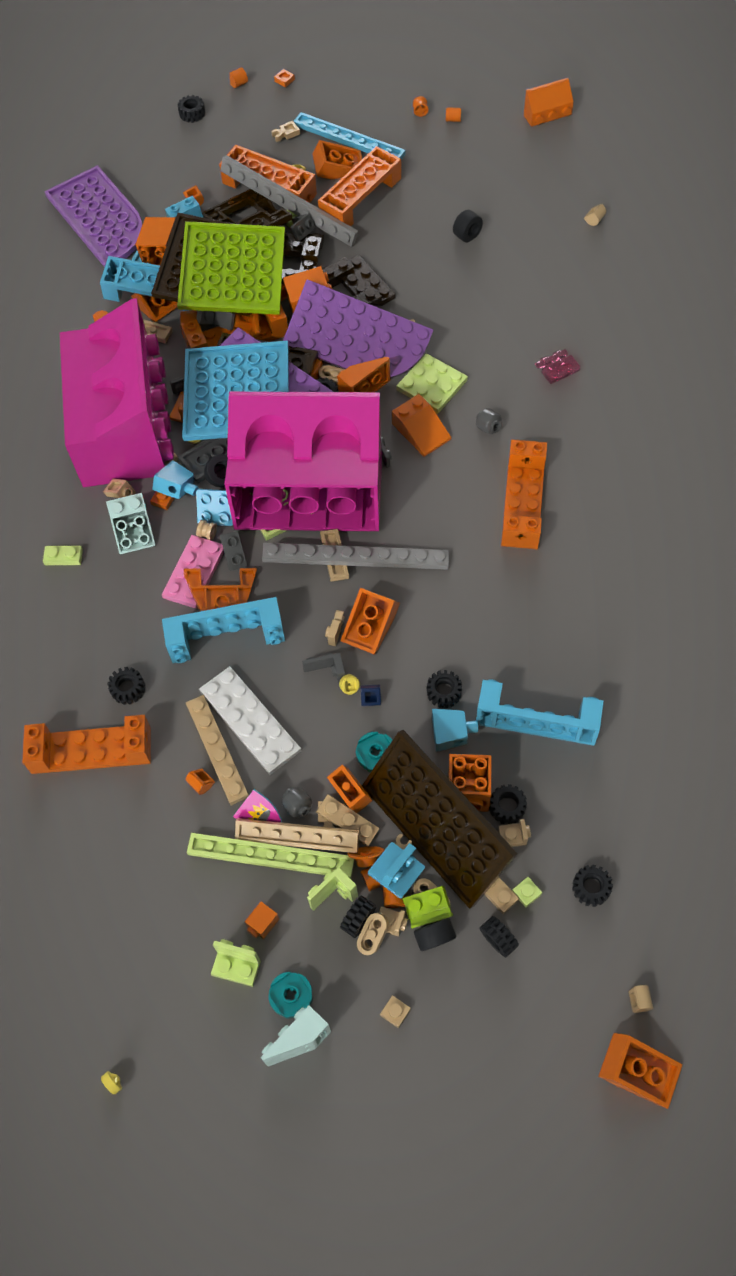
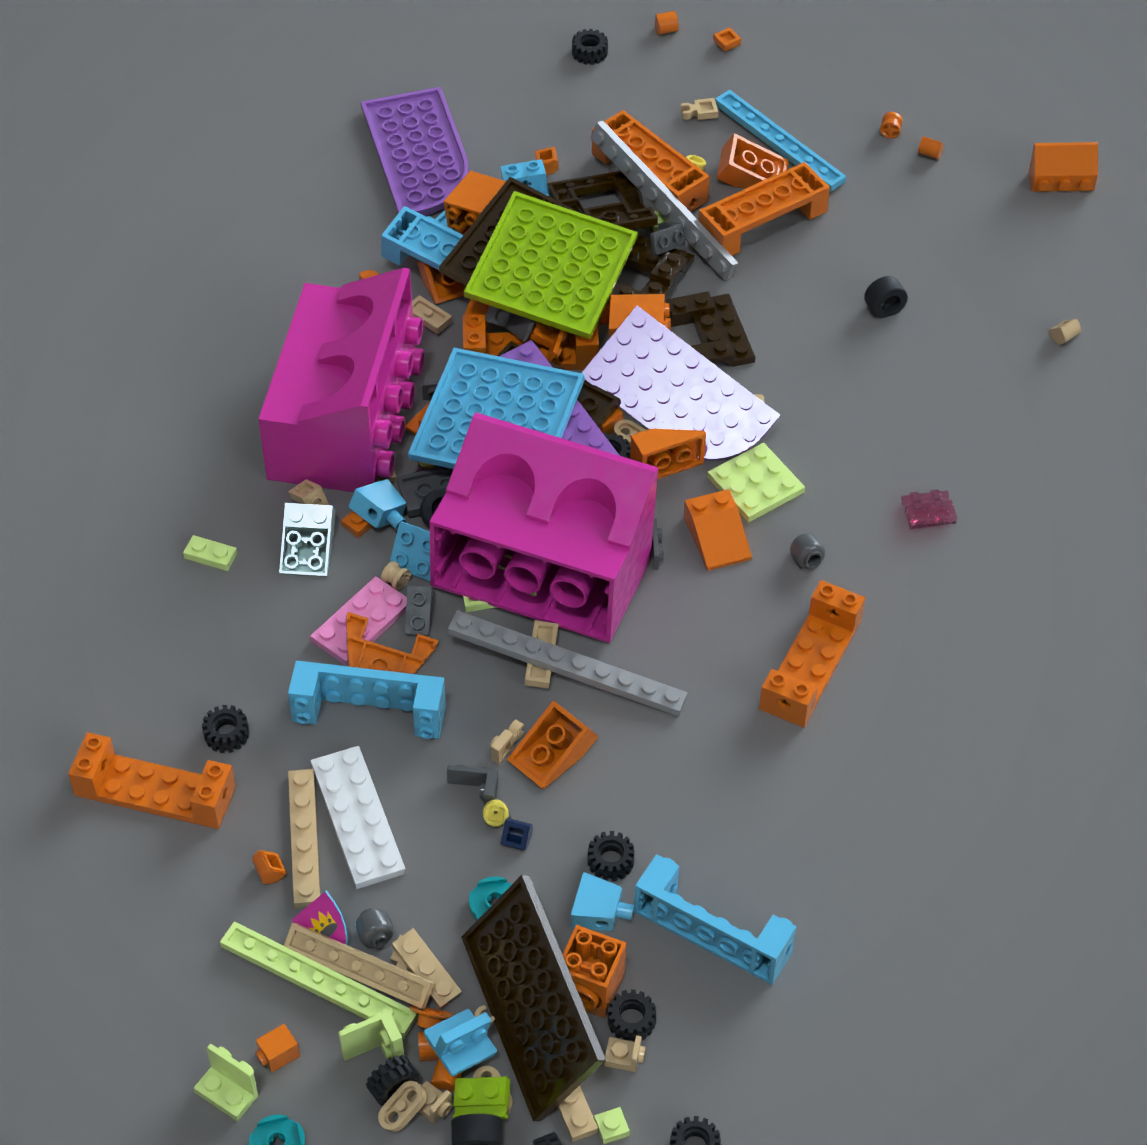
camera: 15 degrees right, 10 degrees down
orange brick [327,764,373,813] -> none

